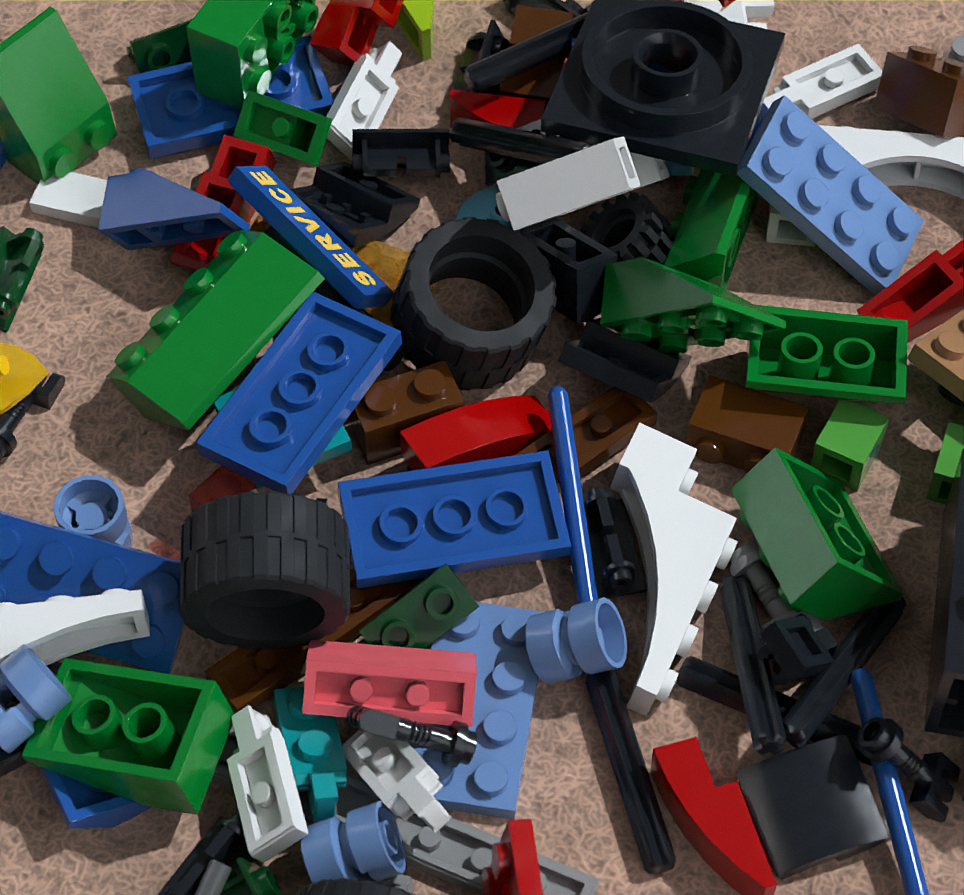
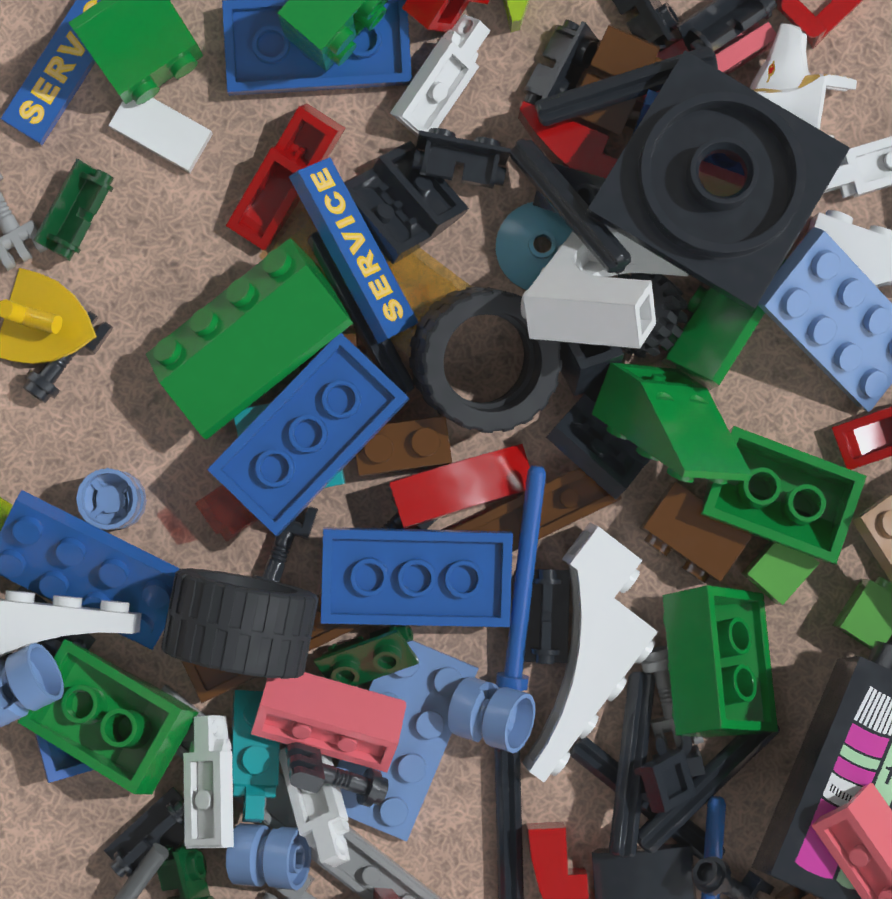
camera: 10 degrees right, 30 degrees up
blue slope [98,169,250,250] -> none
green slope [233,90,333,166] -> none

